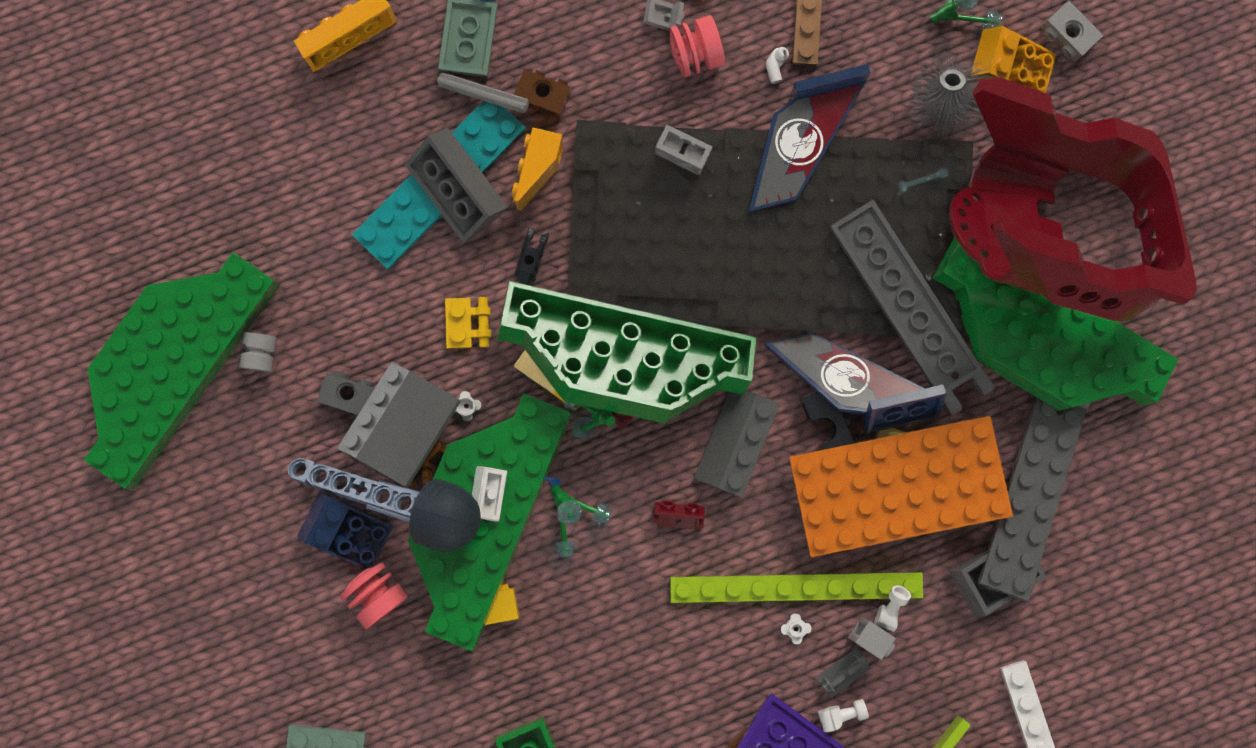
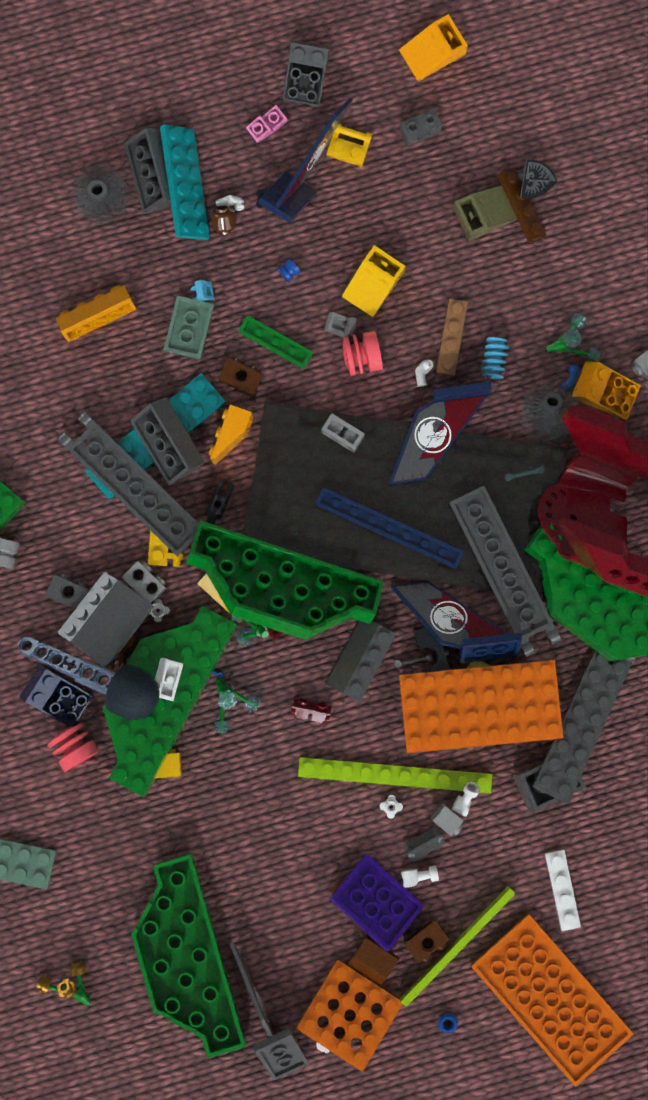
camera: 15 degrees right, 0 degrees up
light grey axle [437,73,529,113] -> none
none -> dark grey hinge [57,411,199,557]
none -> light grey brick [122,561,167,604]
none -> green plate [238,315,313,370]
none -> dark blue plate [315,487,464,569]
none -> light grey hinge [394,654,434,667]
none -> medium azure piece [481,337,509,379]
none -> blue arm [560,364,581,392]

